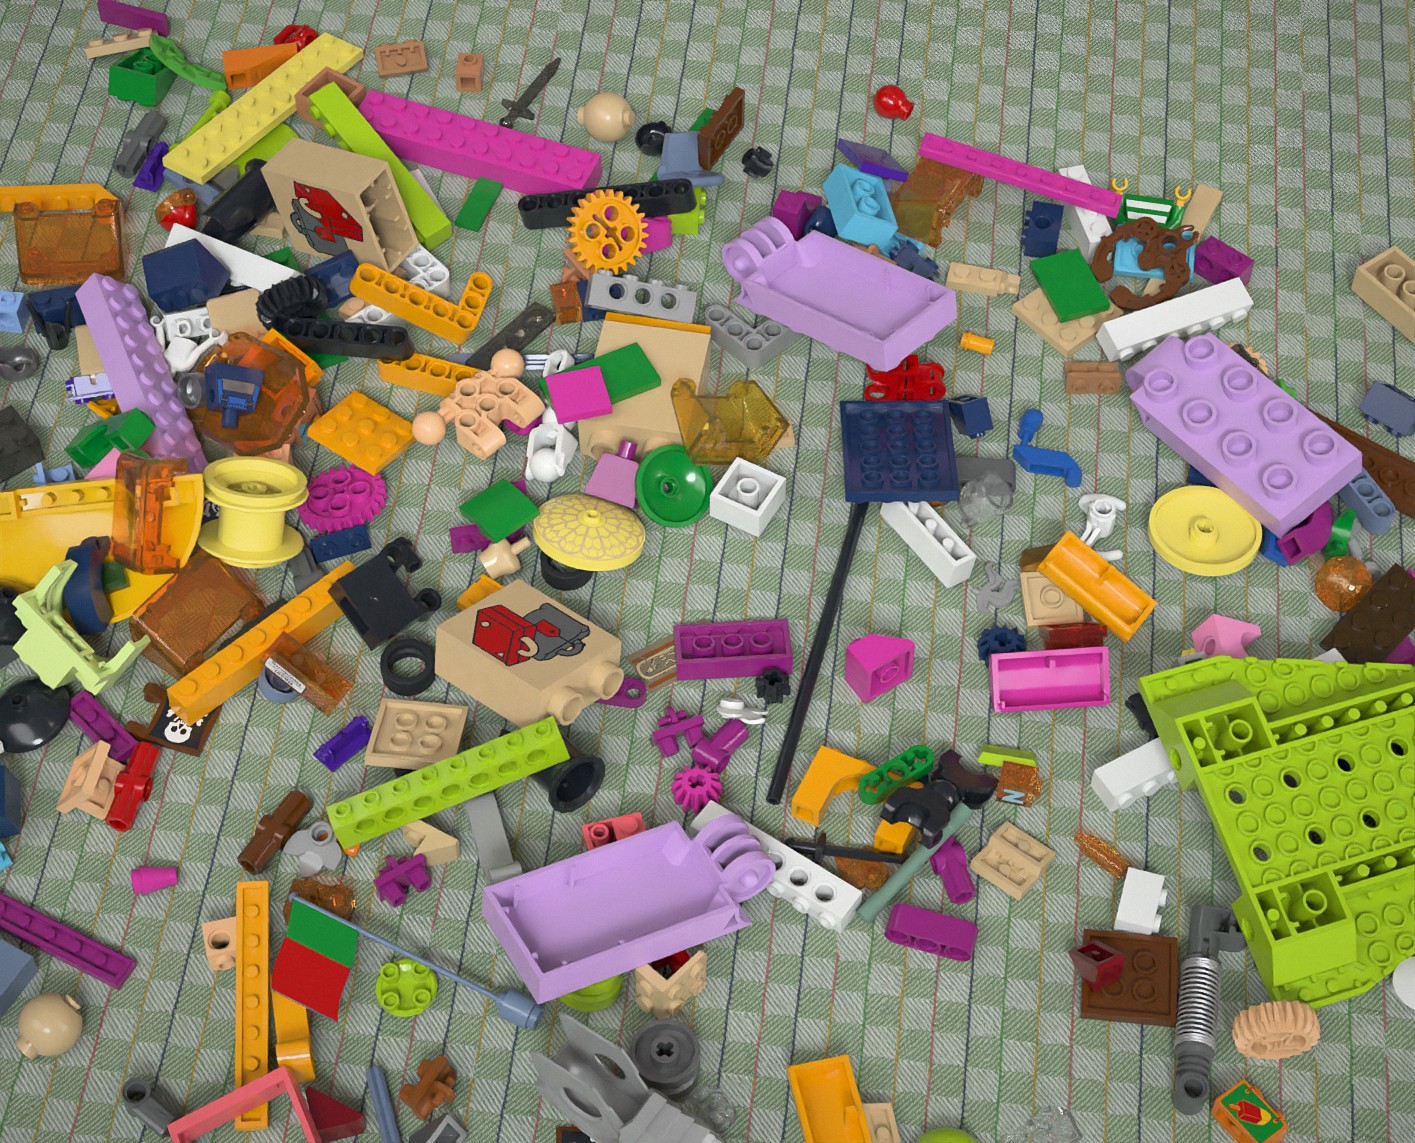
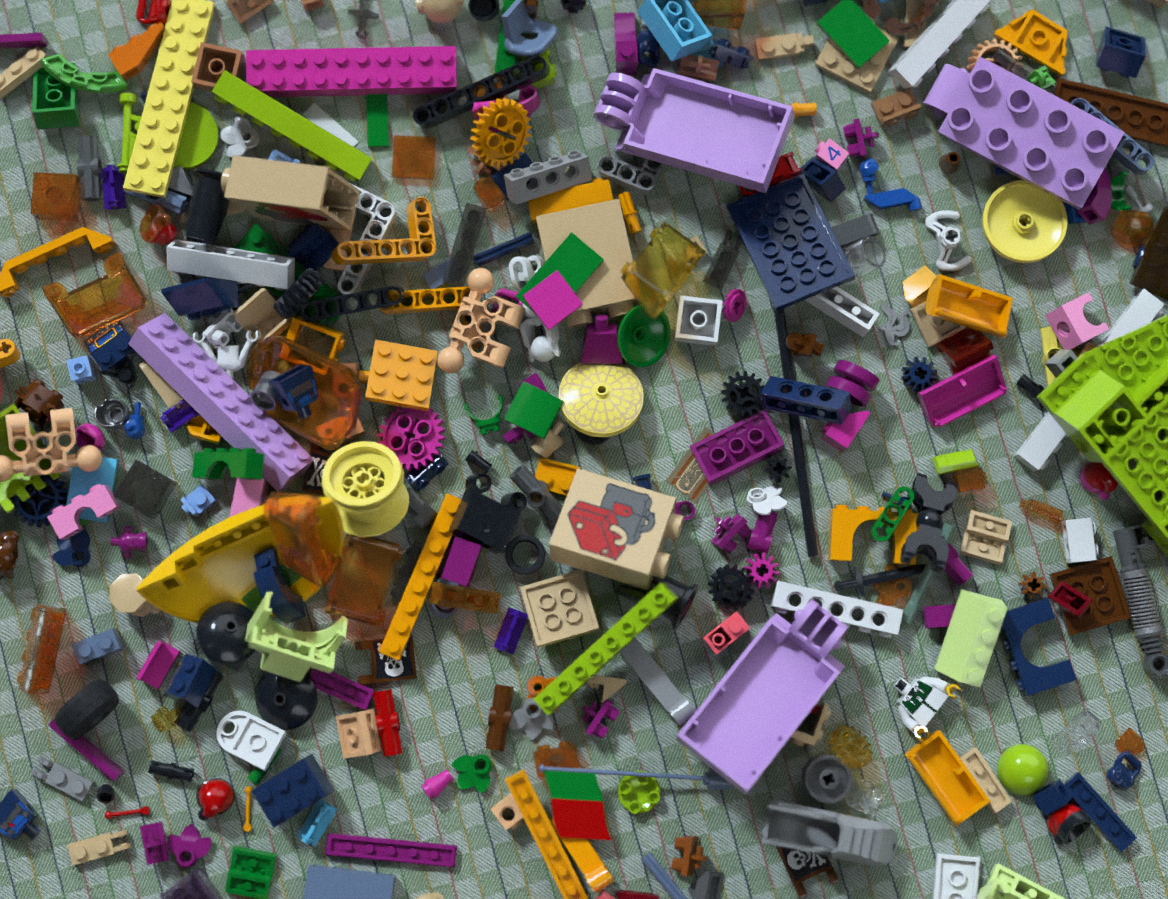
camera: 25 degrees left, 30 degrees up
none -> clear orange brick [31,172,81,221]
none -> blue piece [125,402,145,439]
none -> clear orange tile [392,135,436,180]
none -> magenta piece [441,537,483,588]
none -> green plate [451,754,492,793]
none -> green helmet [464,394,503,435]
none -> dark grey piece [509,465,563,523]
none -> light orange axle [618,192,642,235]
none -> clear smoke hinge [703,229,742,290]
none -> black gear [708,564,755,611]
none -> black gear [720,371,765,417]
none -> dark pink gear [722,289,747,322]
none -> dark blue brick [761,376,852,425]
none -> reddish brown hips [786,332,824,357]
none -> bright pink brick [815,138,849,171]
none -> magenta wheel [825,359,880,408]
none -> clear yellow gear [829,724,873,770]
none -> magenta hips [843,118,879,160]
none -> white torso [893,677,962,742]
none -> yellowish green slope [934,589,1007,687]
none -> reddish brown cone [939,152,960,174]
none -> light orange wing [993,9,1068,77]
none -> dark blue arch [1000,598,1077,696]
none -> dark orange gear [1018,572,1046,599]
none -> red piece [1079,461,1118,500]

